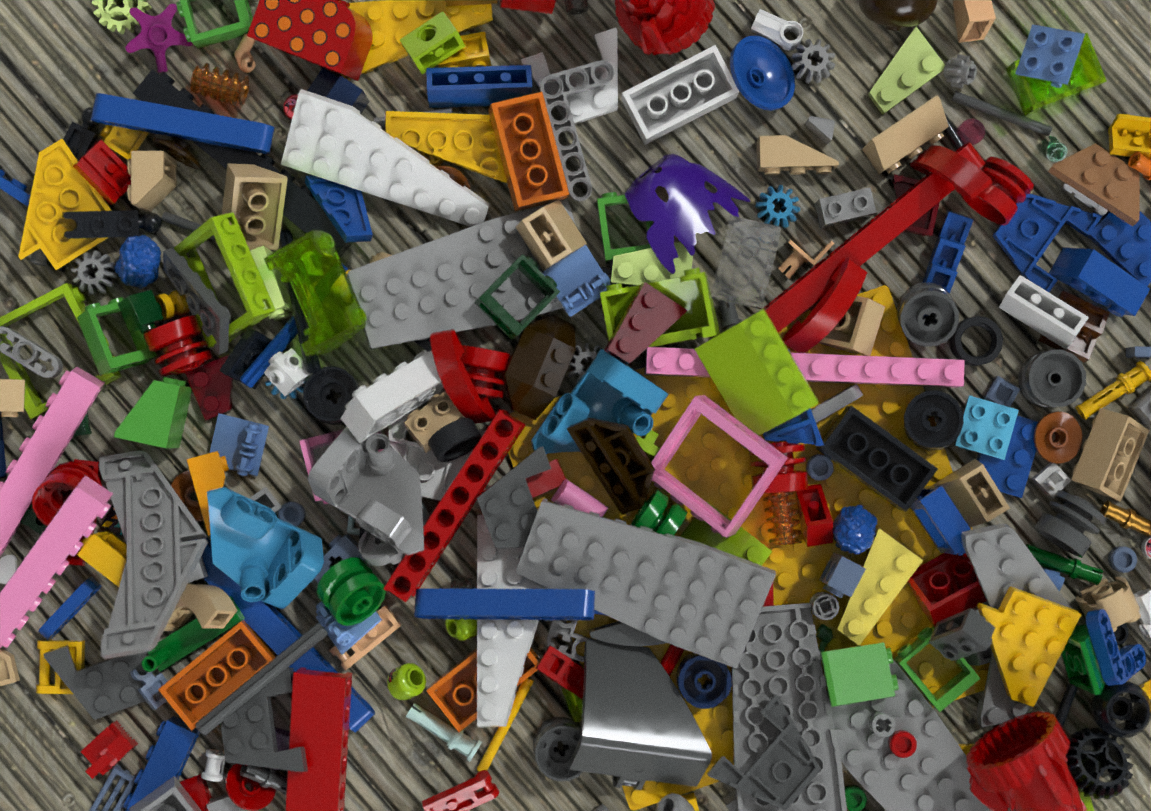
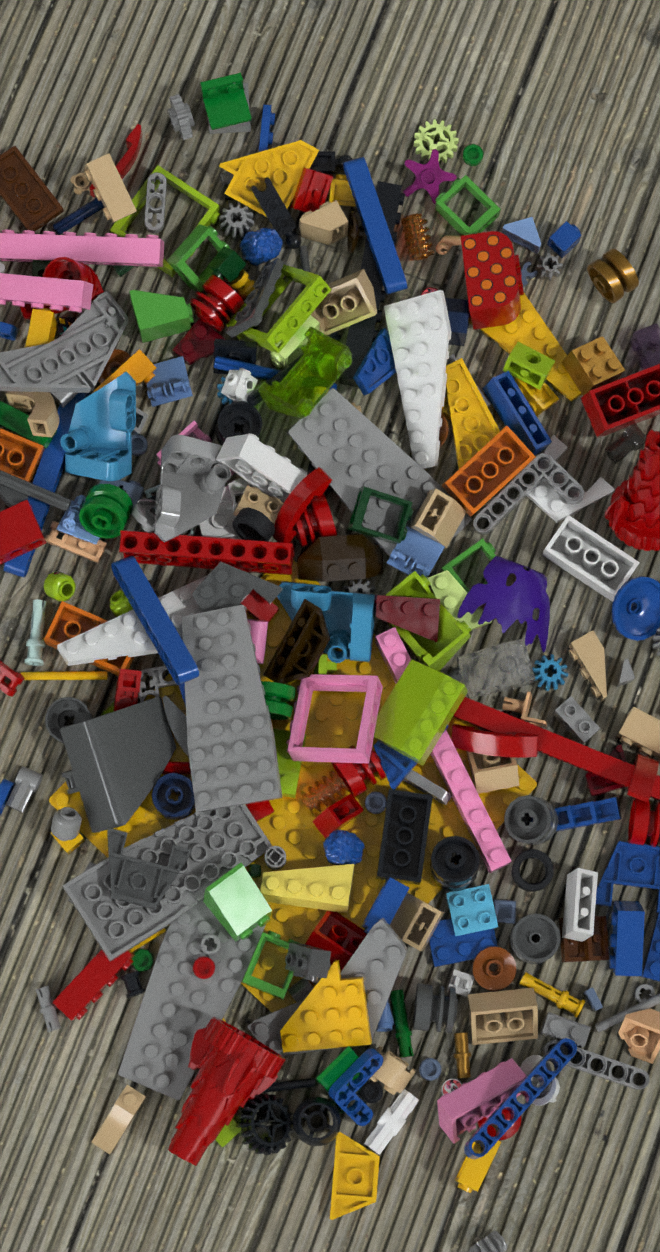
camera: 60 degrees right, 10 degrees down
sand blue brick [819,553,866,598] -> none

